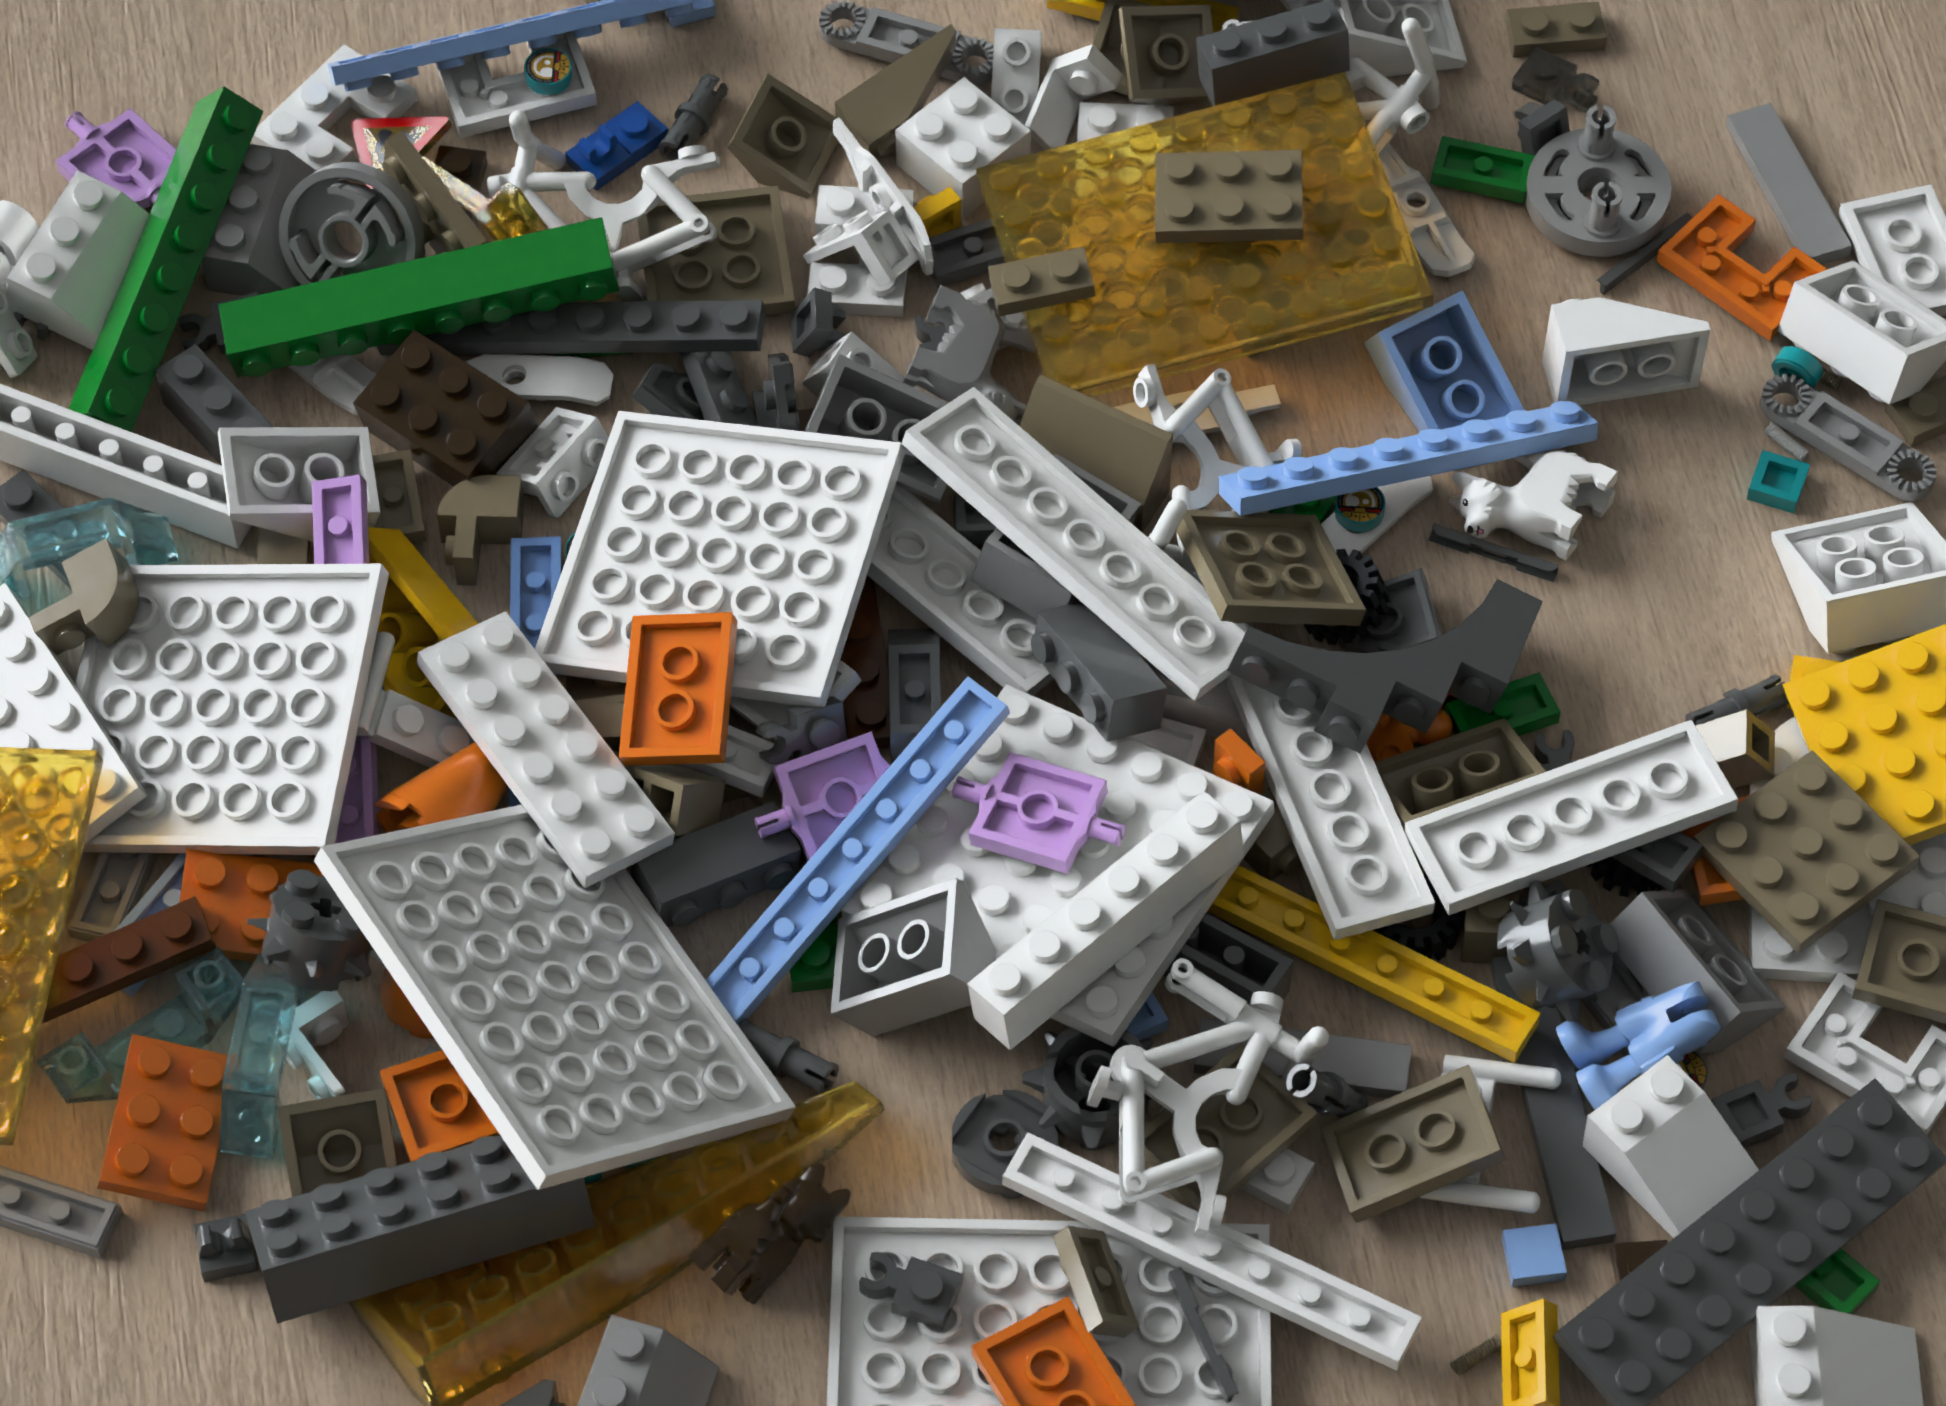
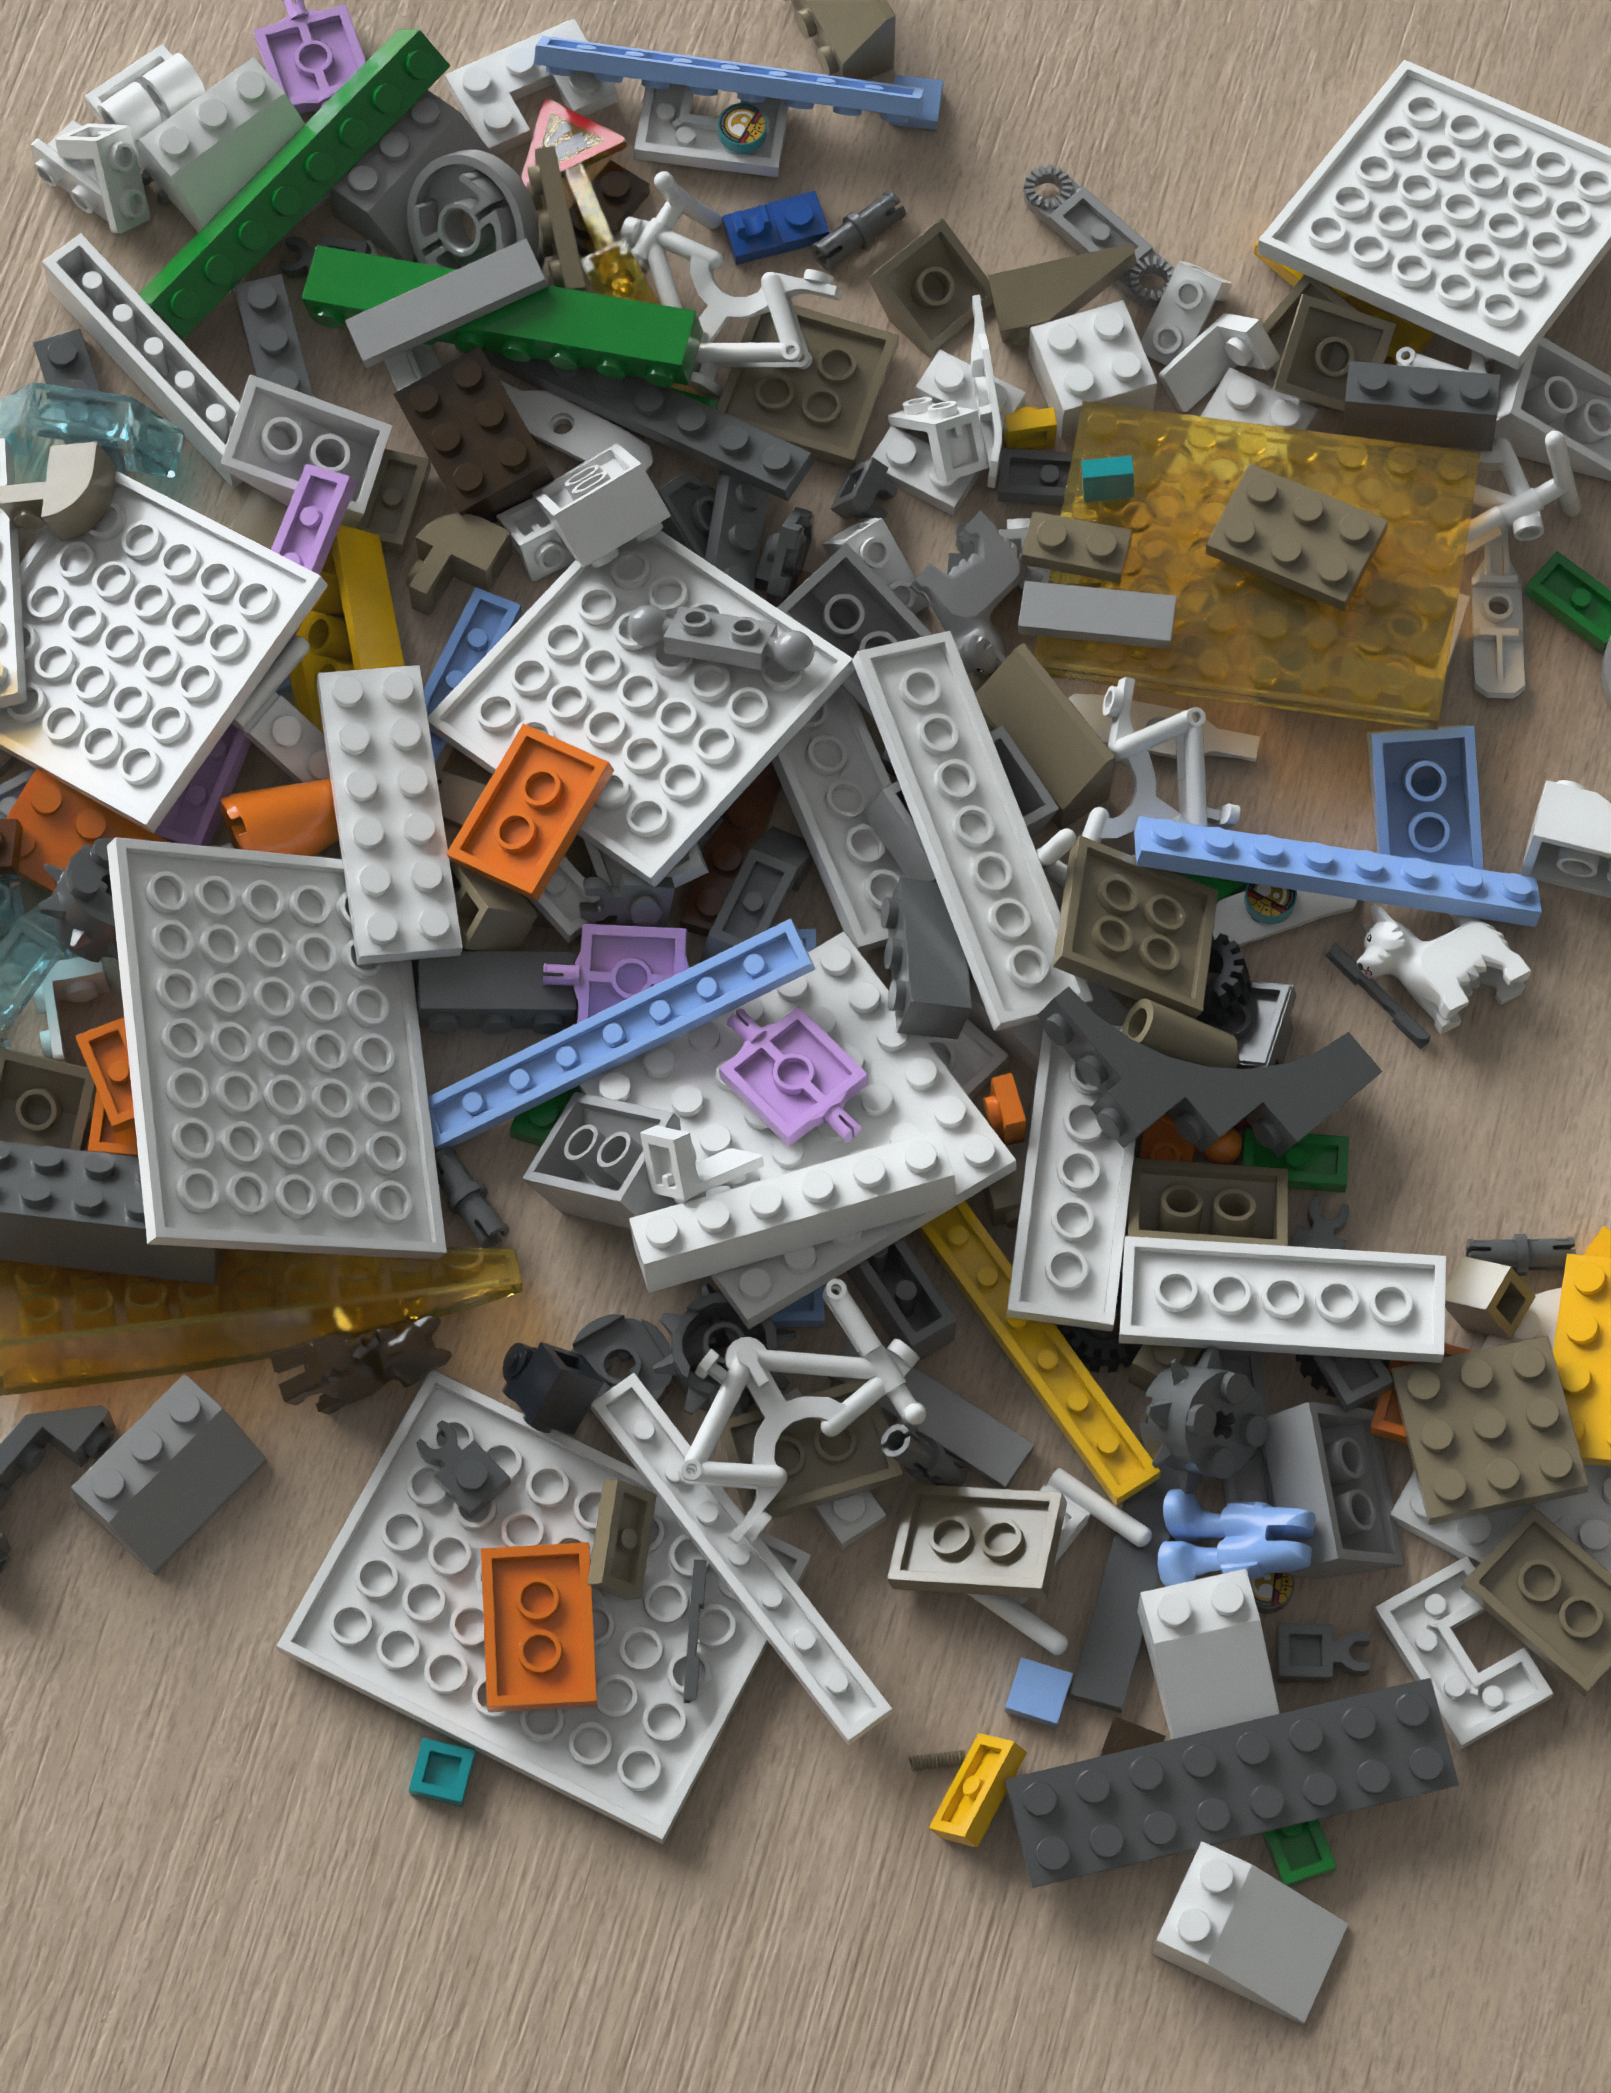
camera: 25 degrees right, 10 degrees up
none -> orange plate [75,1017,135,1133]
none -> light grey tile [345,238,548,369]
none -> black brick [502,1342,604,1435]
none -> white slope [532,443,671,568]
none -> light grey plate [627,605,815,672]
none -> white bracket [640,1126,764,1204]
none -> light grey tile [1018,581,1177,649]
none -> teal tile [1081,456,1134,503]
none -> dark tan brick [1122,999,1239,1069]

